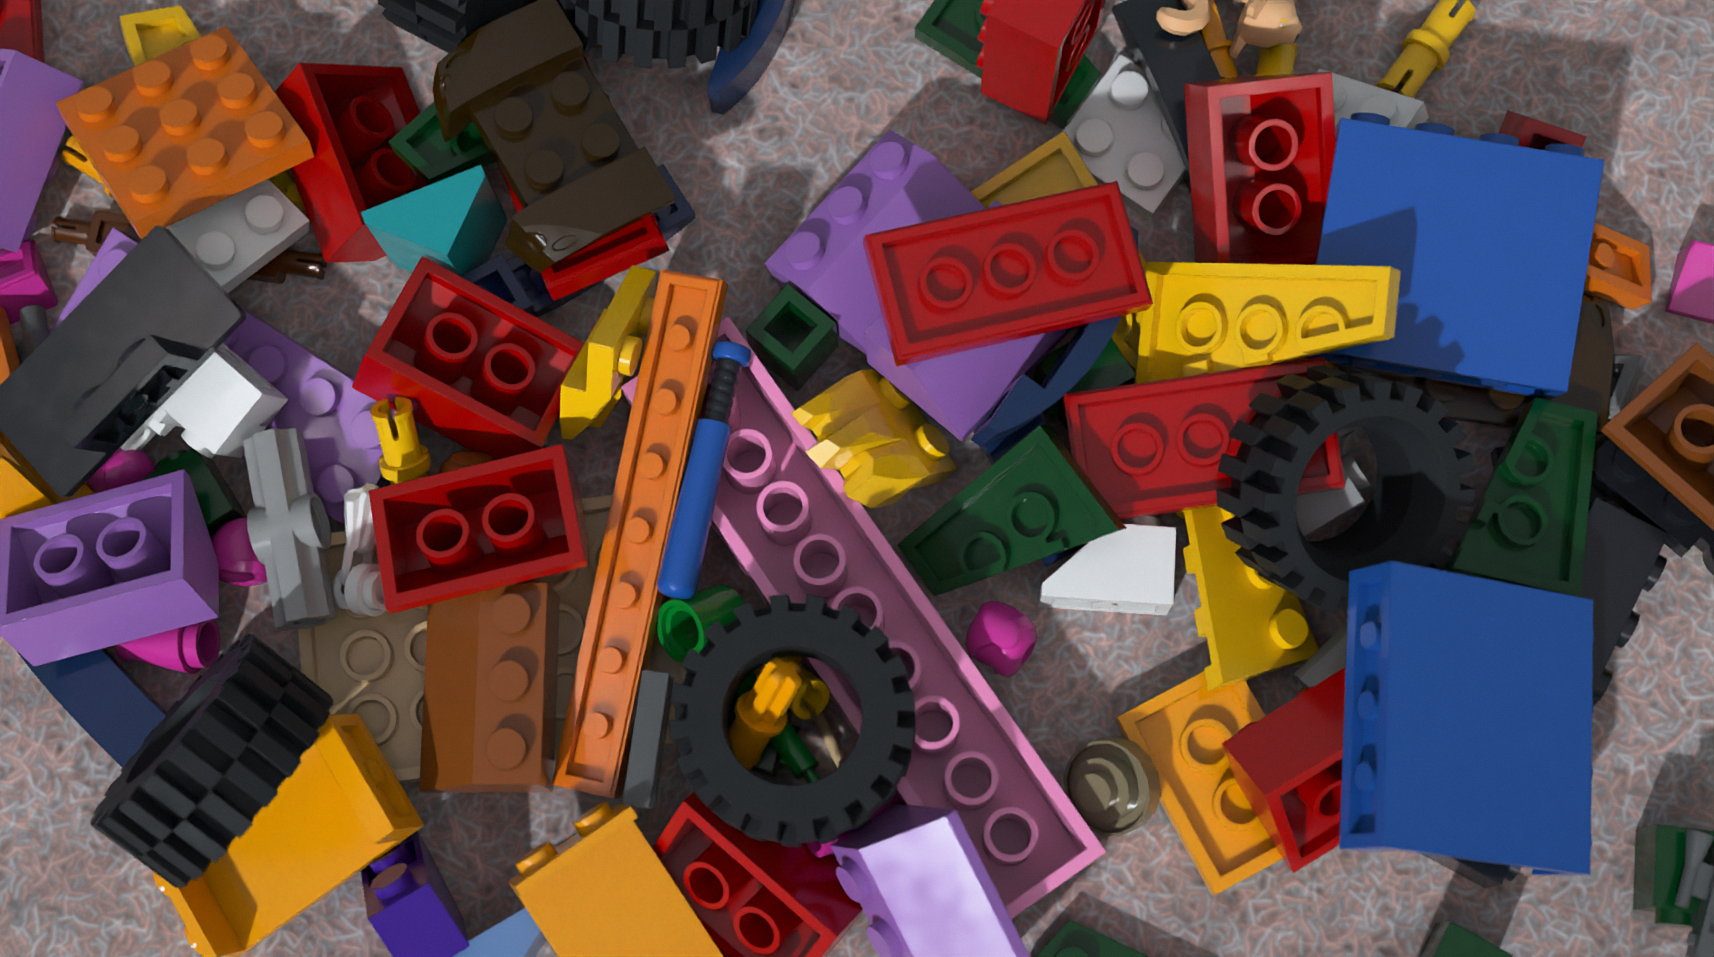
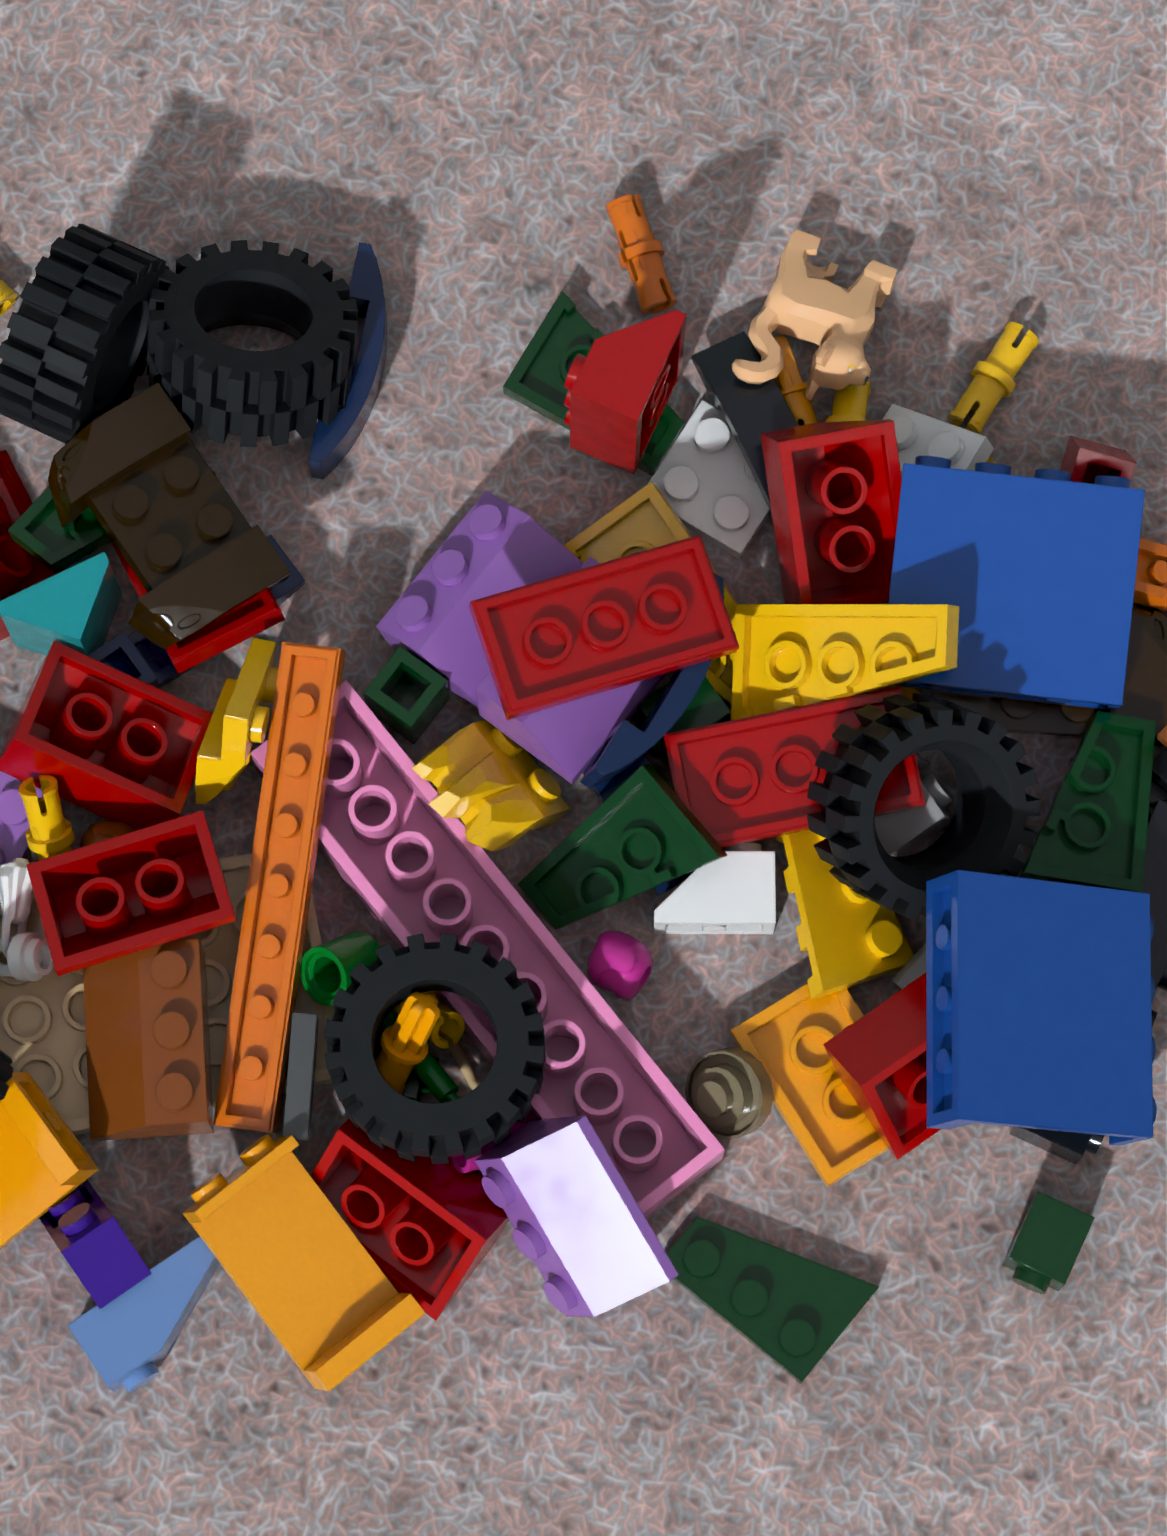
camera: 10 degrees left, 0 degrees up
blue piece [657,341,751,599] -> none

